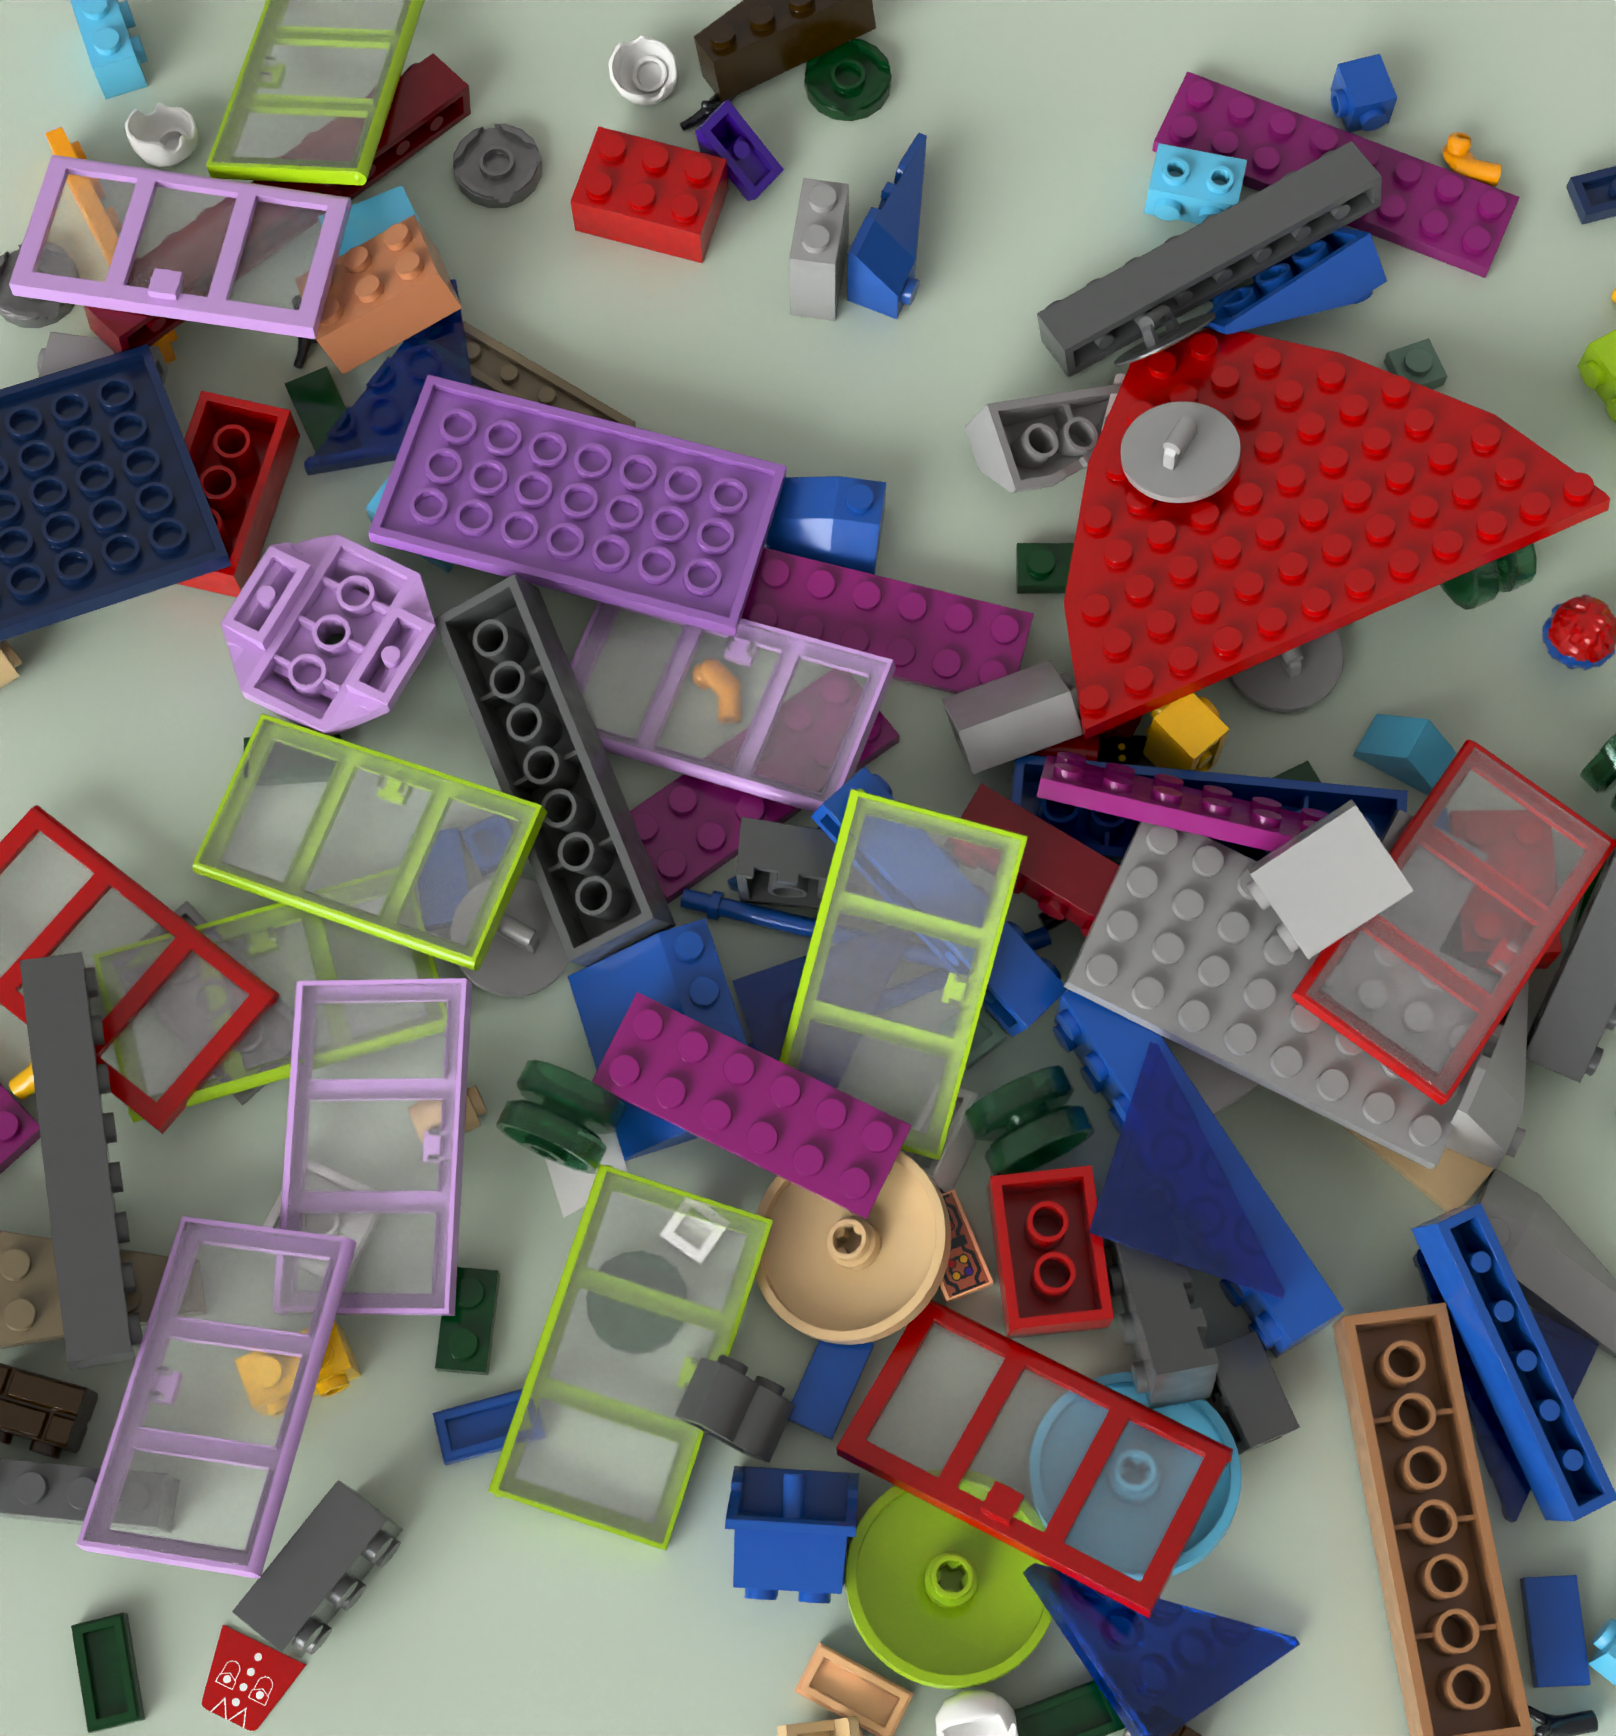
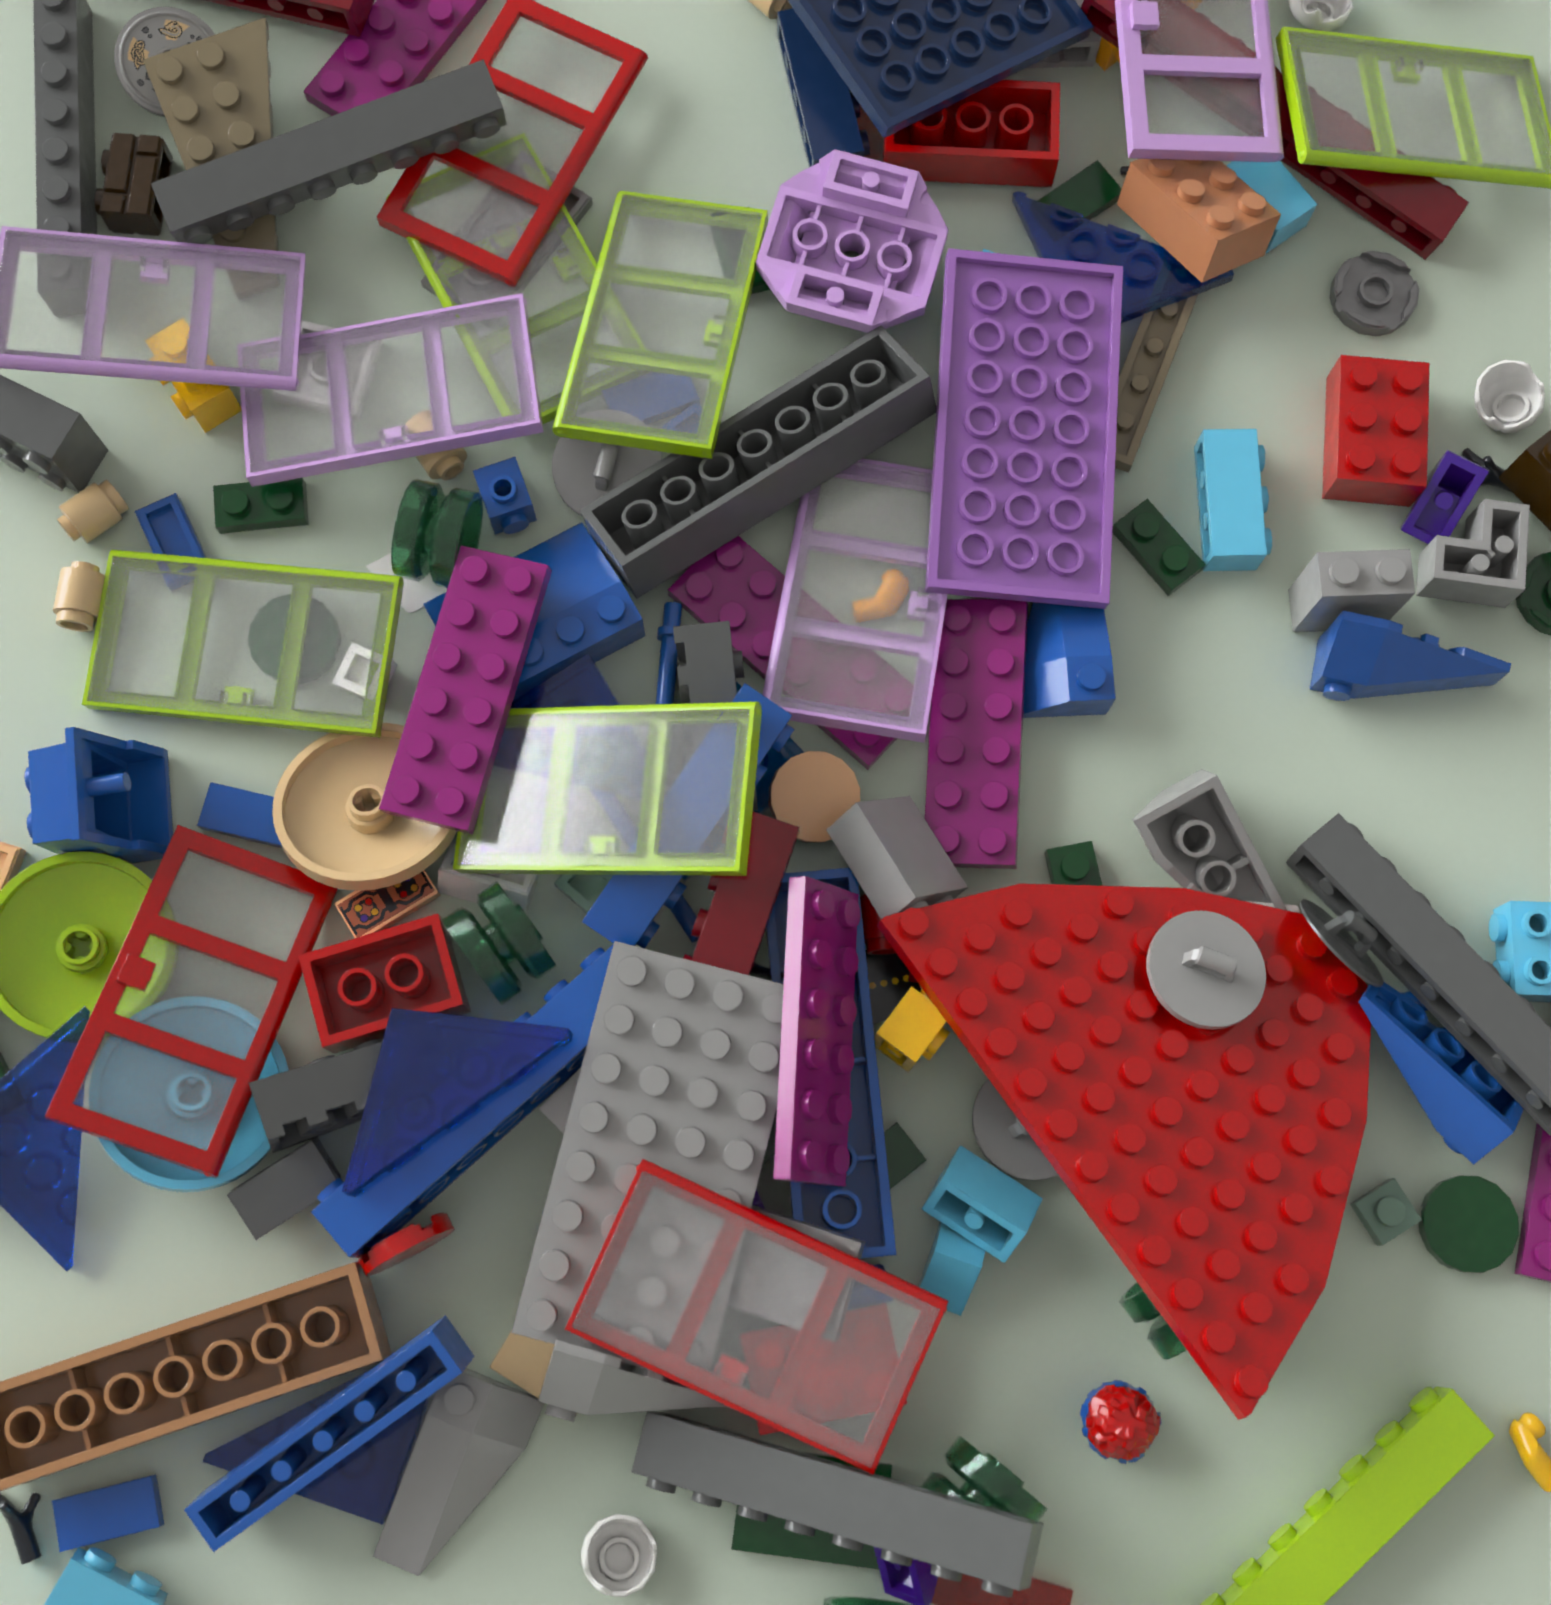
camera: 75 degrees right, 5 degrees up
dark grey brick [675,1355,795,1463] -> none
brick [1246,799,1414,959] -> none
none -> tan brick [53,561,105,632]
none -> tan brick [57,479,129,544]
none -> red tile [358,1212,455,1277]
none -> blue brick [473,457,537,535]
none -> light nougat tile [768,751,860,843]
none -> dark blue brick [777,8,870,167]
none -> medium azure brick [922,1145,1043,1263]
none -> dark green plate [1112,498,1206,596]
none -> medium azure brick [1194,429,1272,571]
none -> light grey brick [1416,499,1530,608]
none -> dark green tile [1419,1175,1519,1273]

